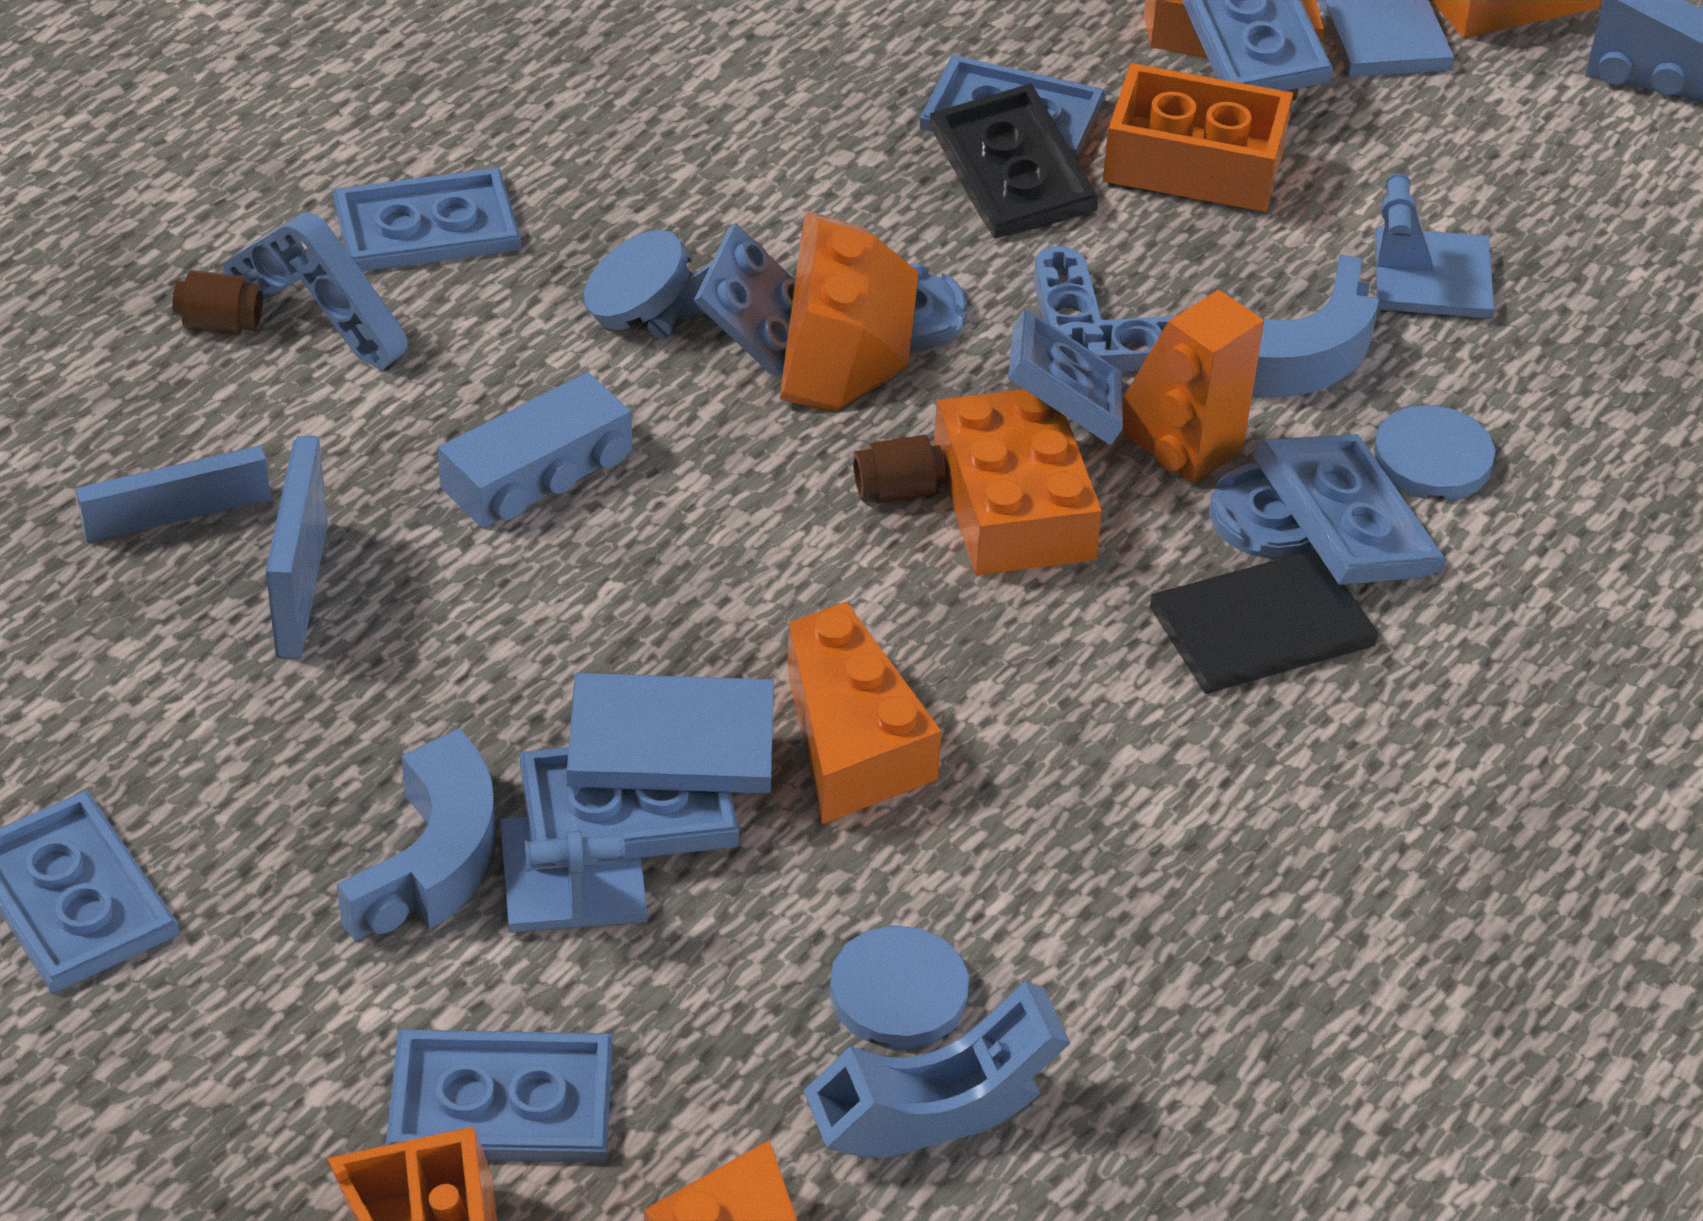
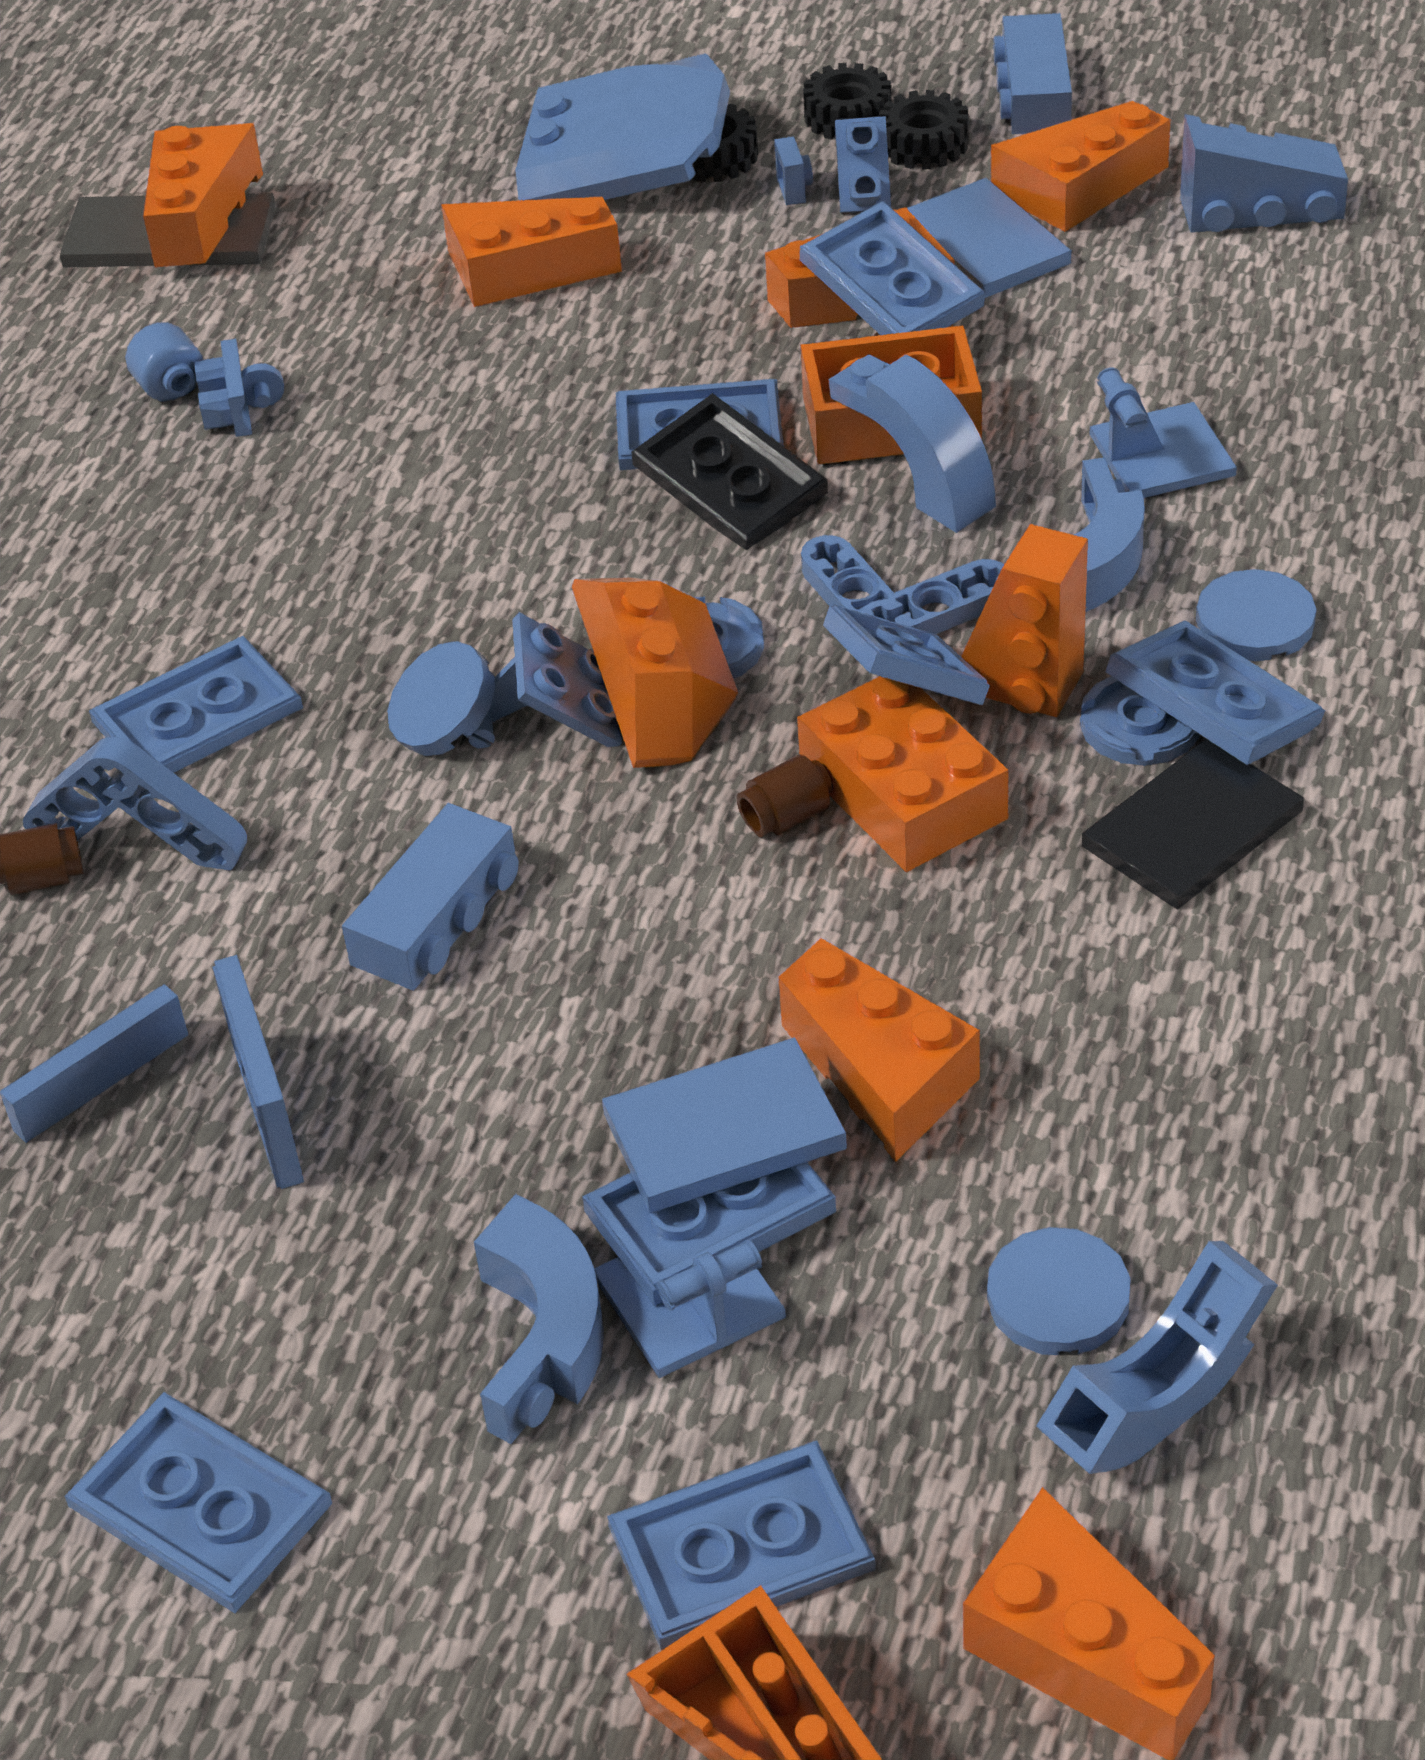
camera: 15 degrees left, 0 degrees up
none -> medium blue arch [829,354,996,533]

